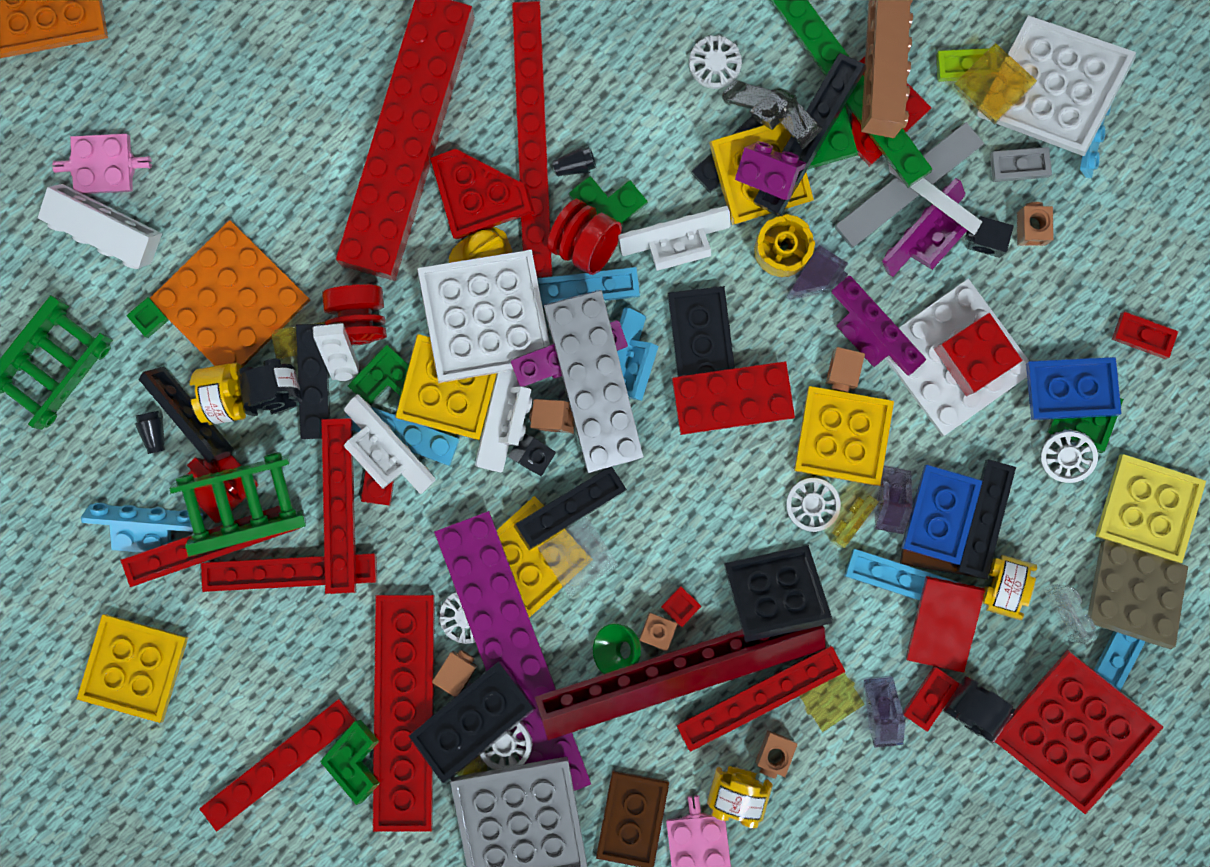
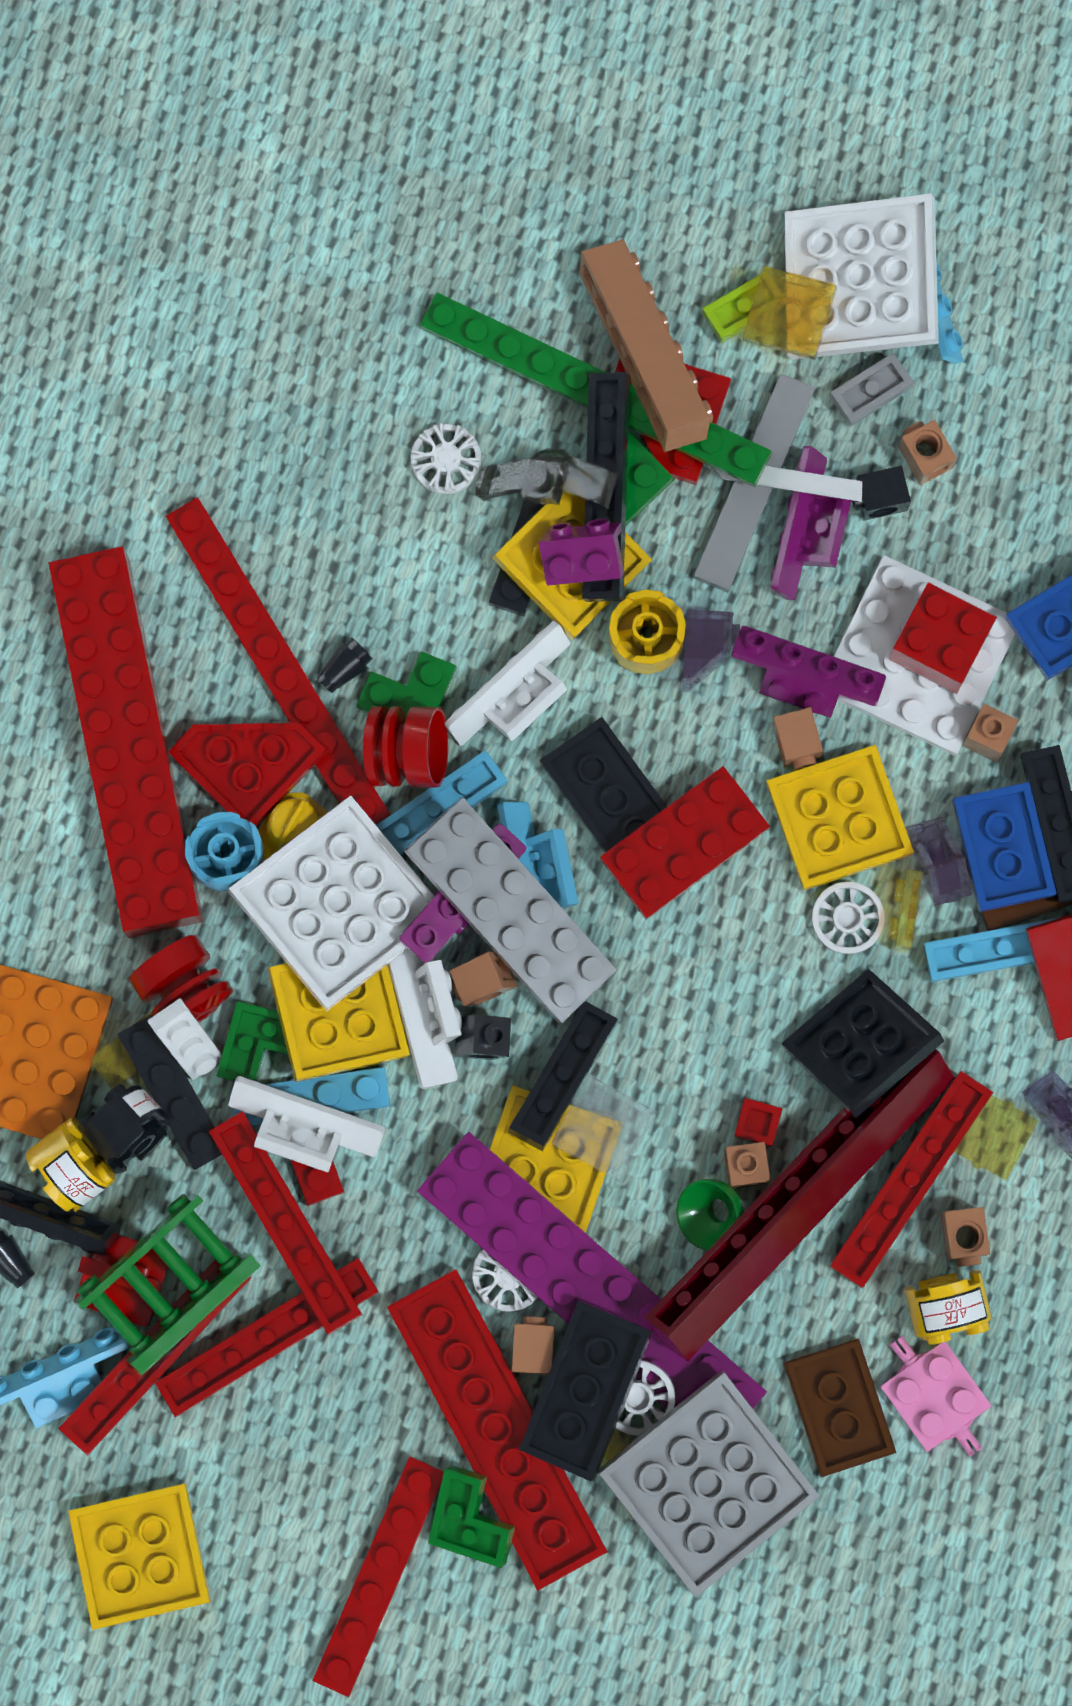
camera: 25 degrees left, 5 degrees down
none -> medium azure cylinder [185,812,263,892]
none -> nougat brick [962,704,1019,763]

